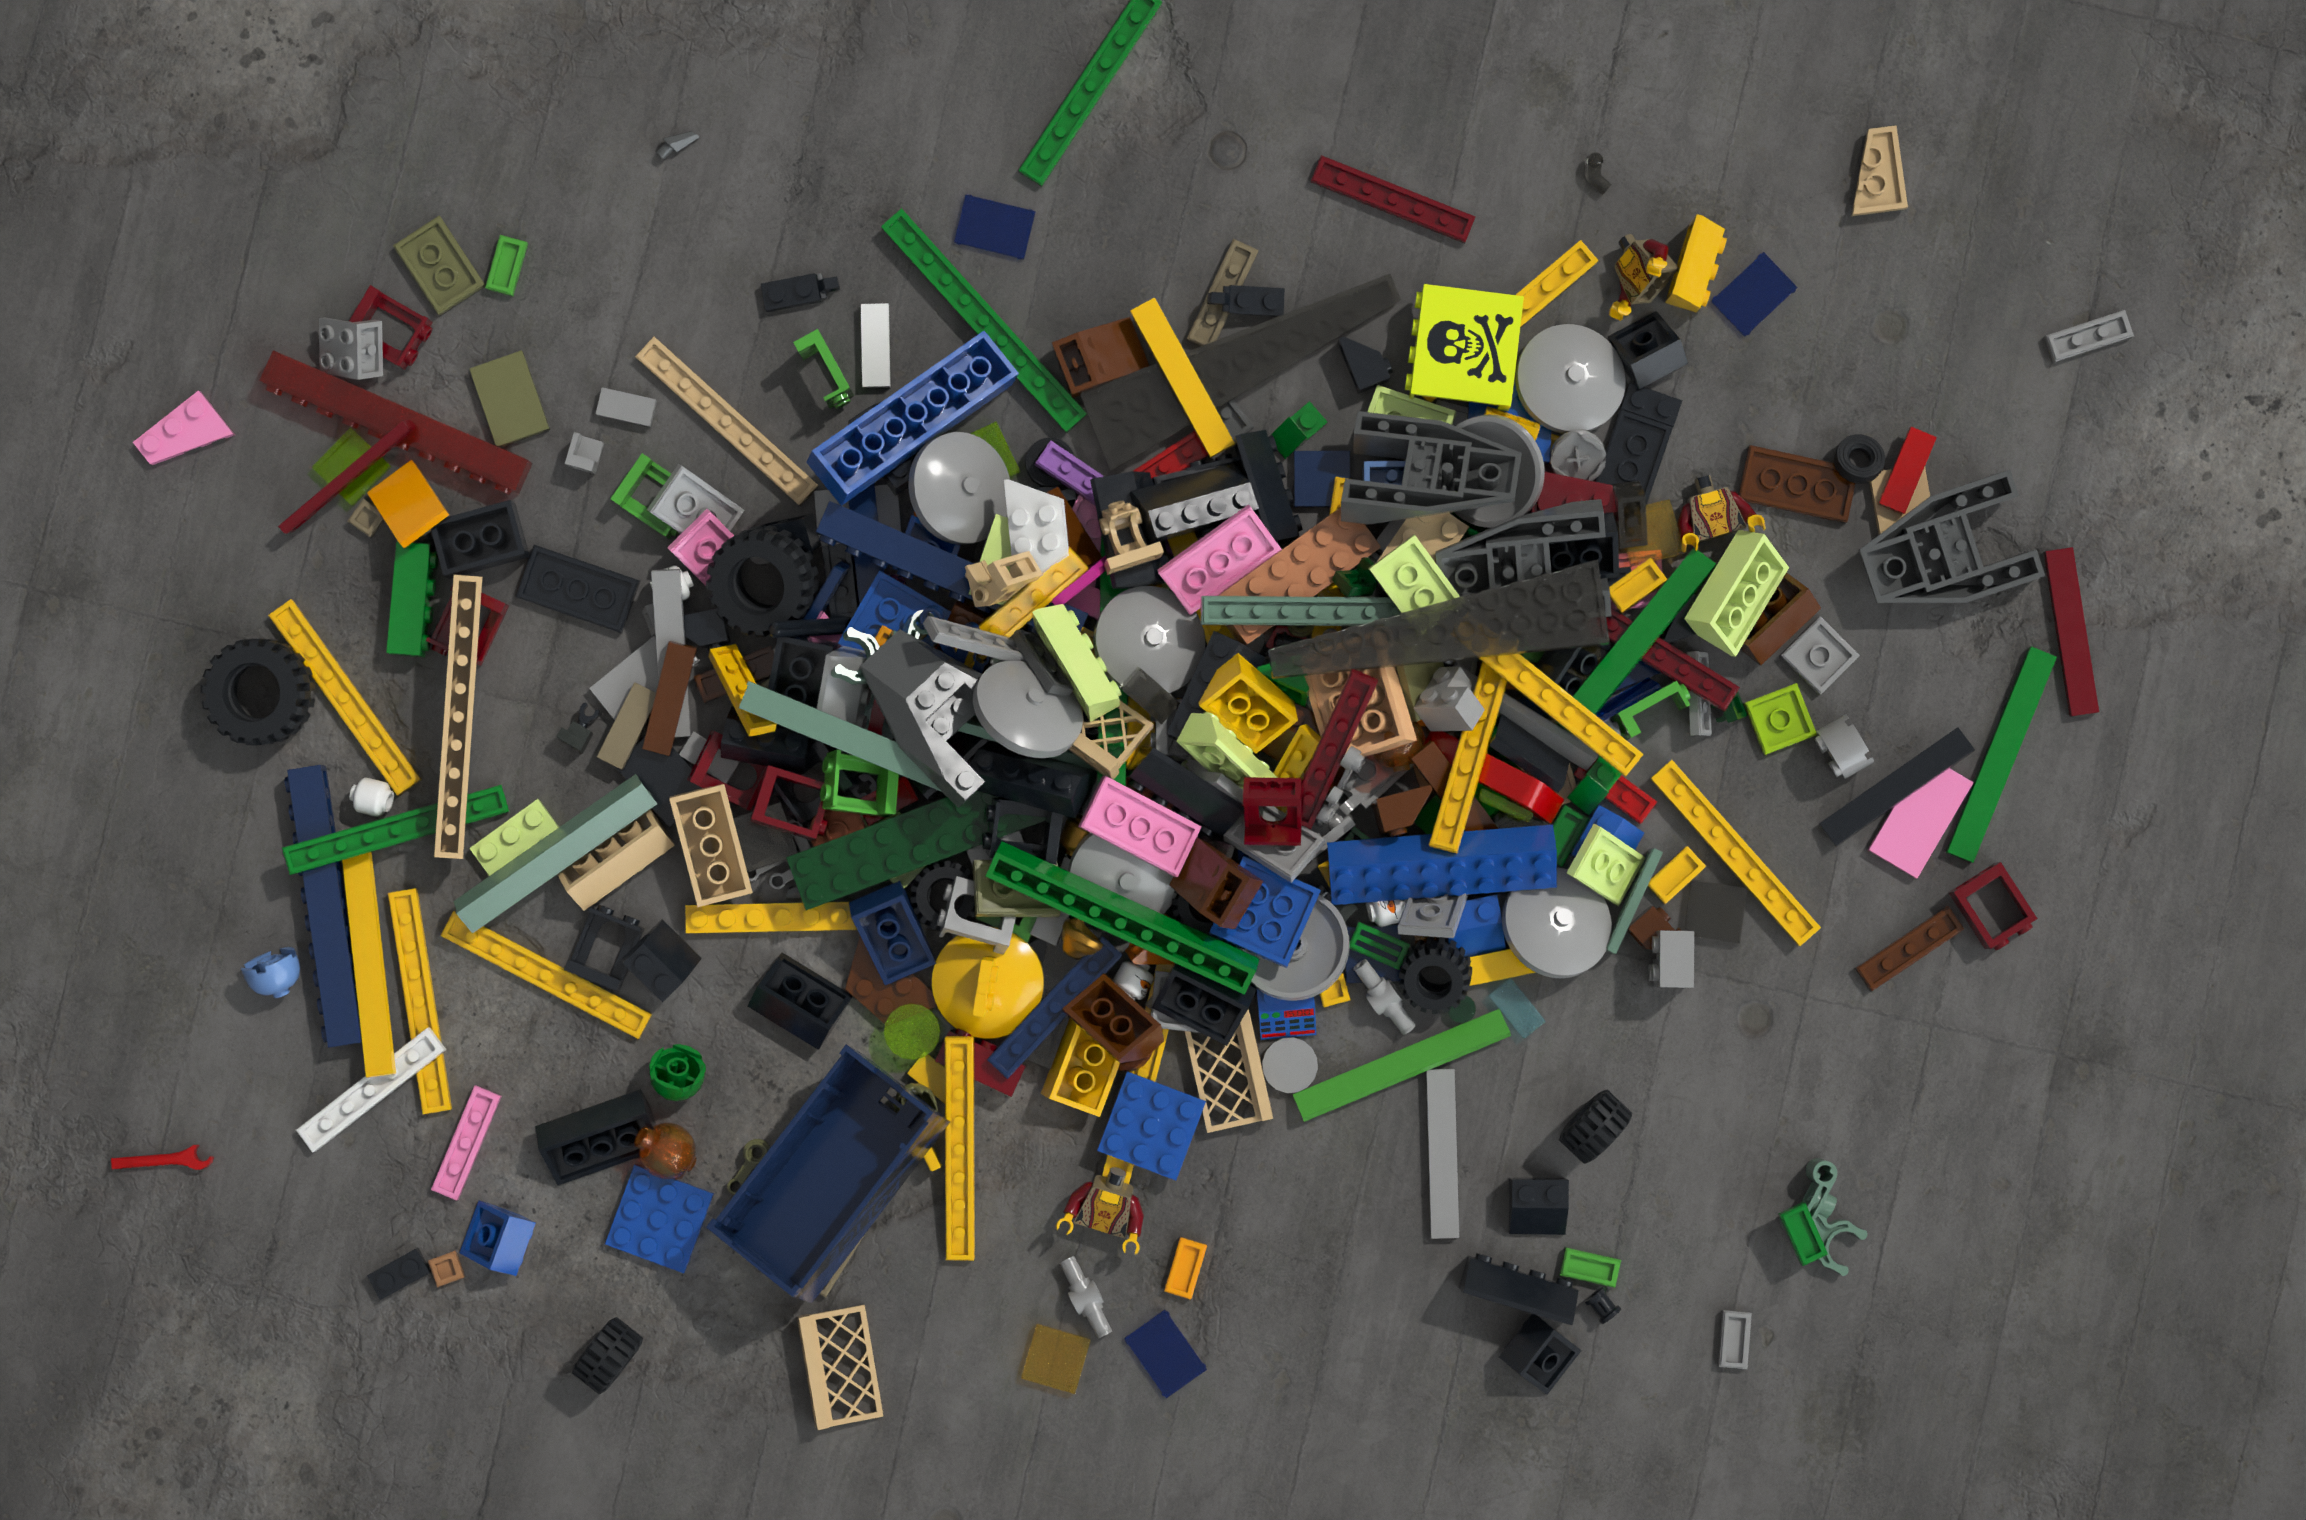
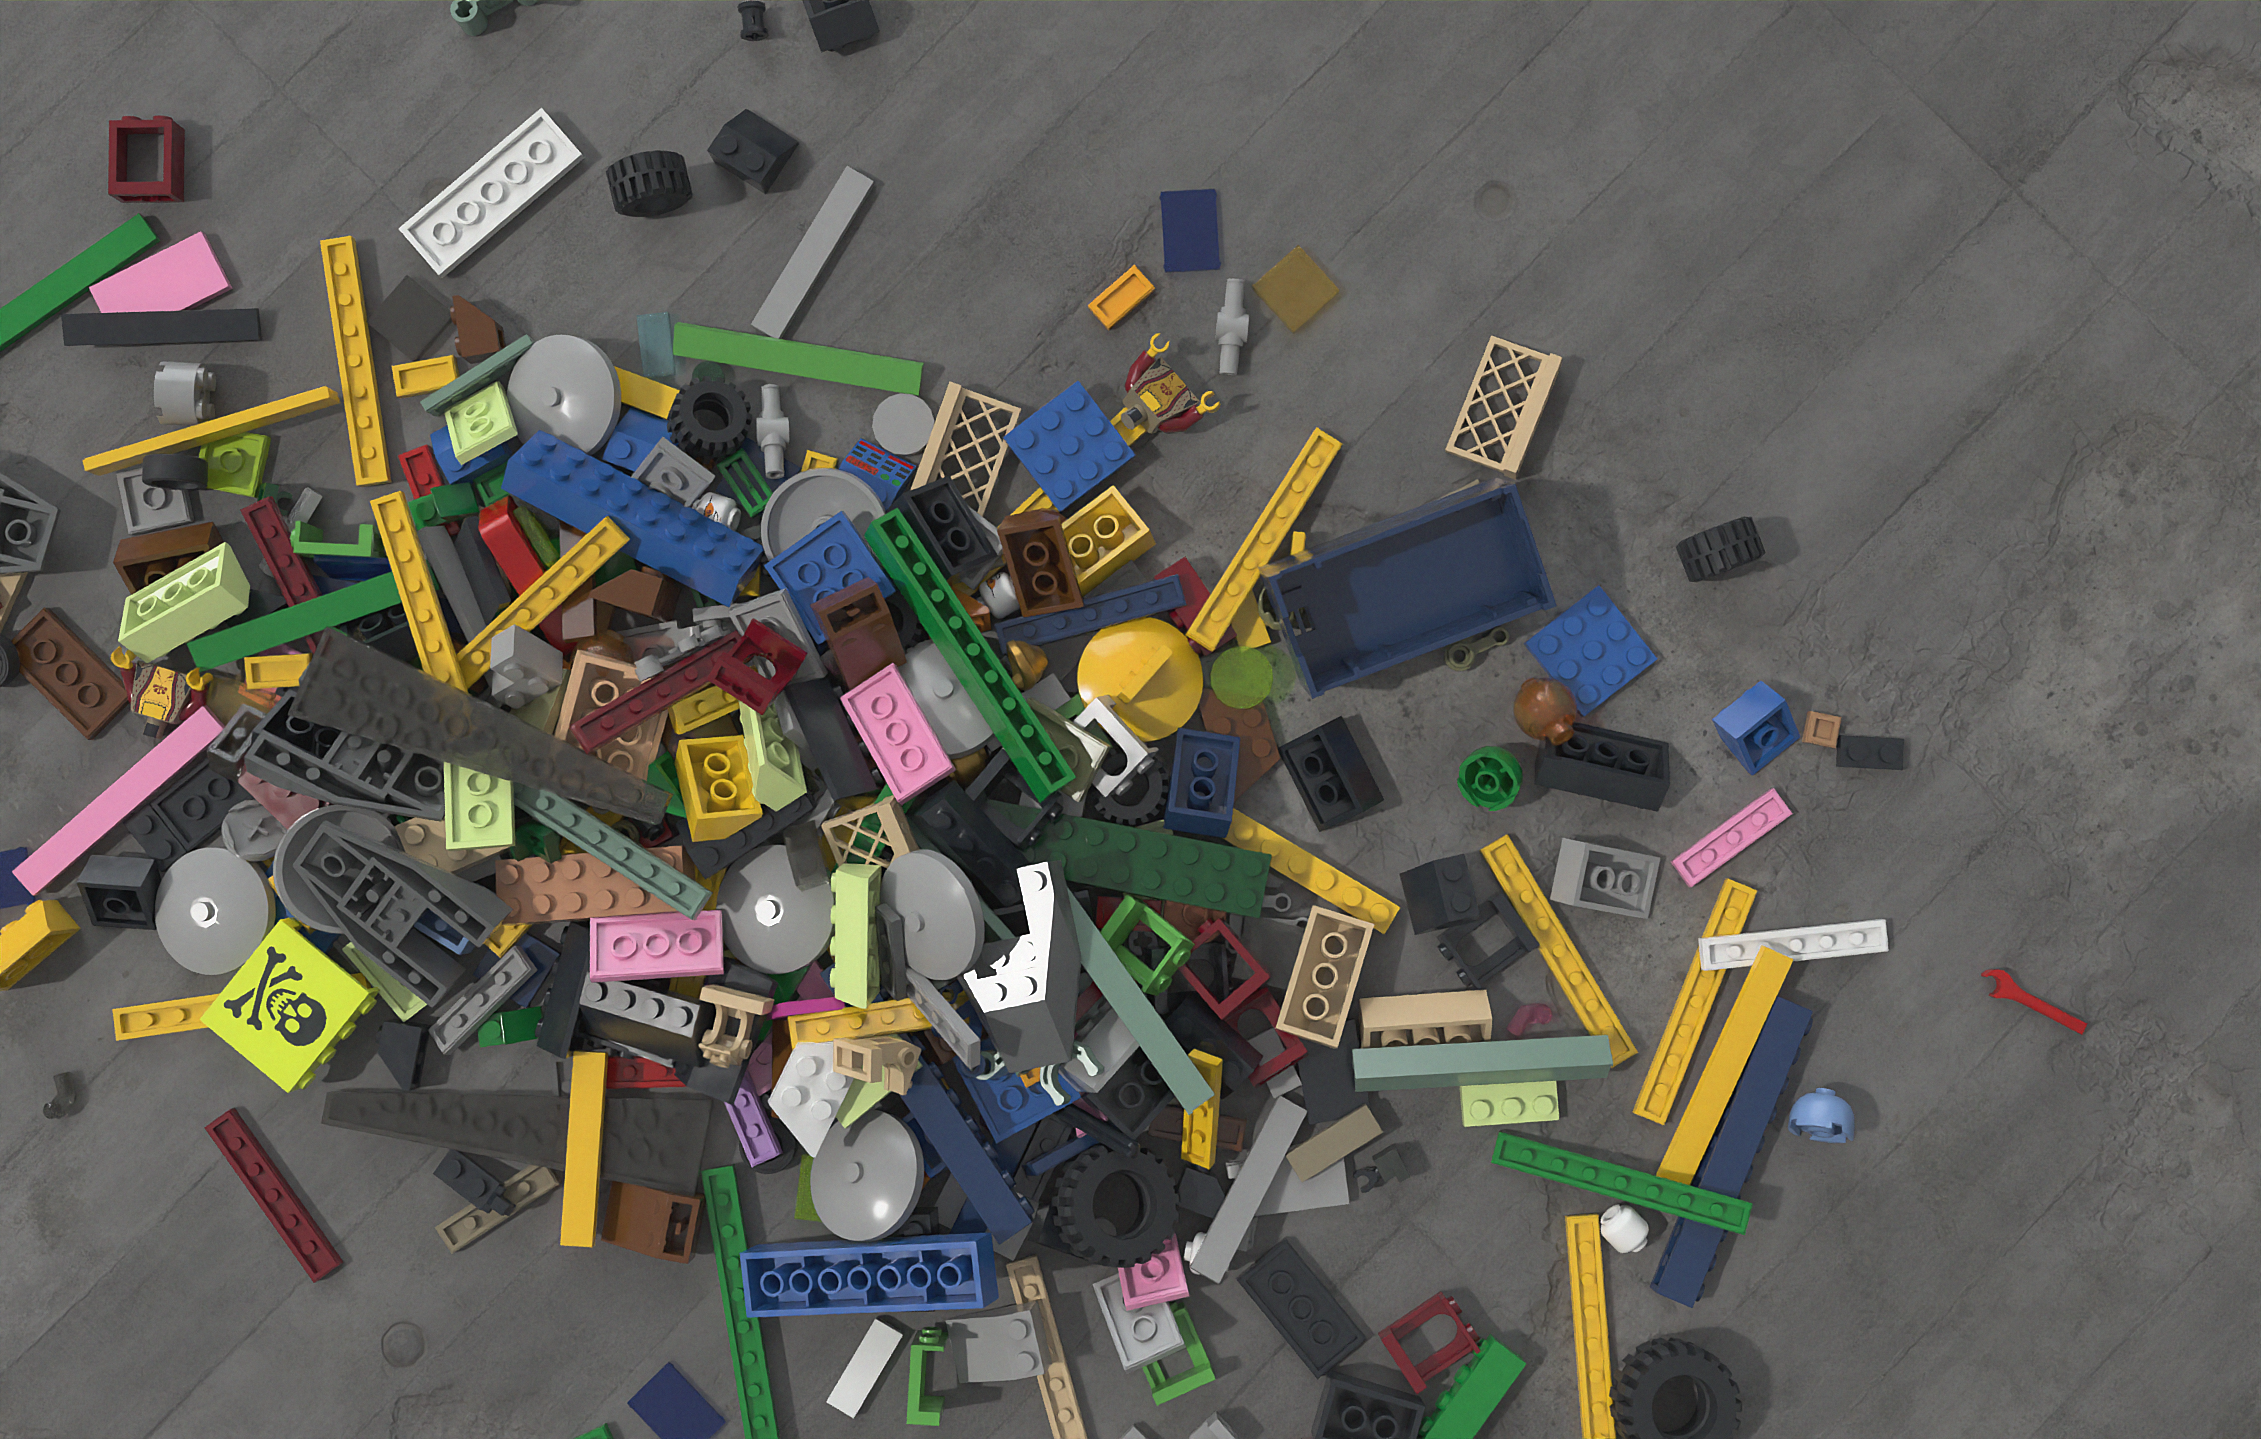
camera: 150 degrees left, 0 degrees up
tan brick [434,575,482,859] -> none
reddish brown tile [642,641,697,756] -> none
black slope [1459,1253,1579,1325] -> none
bright green tile [1559,1247,1621,1288] -> none
torso [1609,234,1679,321] -> none
light grey brick [1648,931,1694,988] -> none
reddish brown tile [1855,906,1964,991] -> none
none -> bright pink tile [12,706,228,896]
none -> yellow tile [82,386,341,476]
none -> black tyre [142,454,208,490]
none -> white plate [399,108,585,278]
none -> light grey tile [428,946,537,1055]
none -> light grey slope [945,1301,1052,1383]
none -> clear pink arm [1506,1003,1553,1038]
none -> light grey slope [1550,838,1660,919]

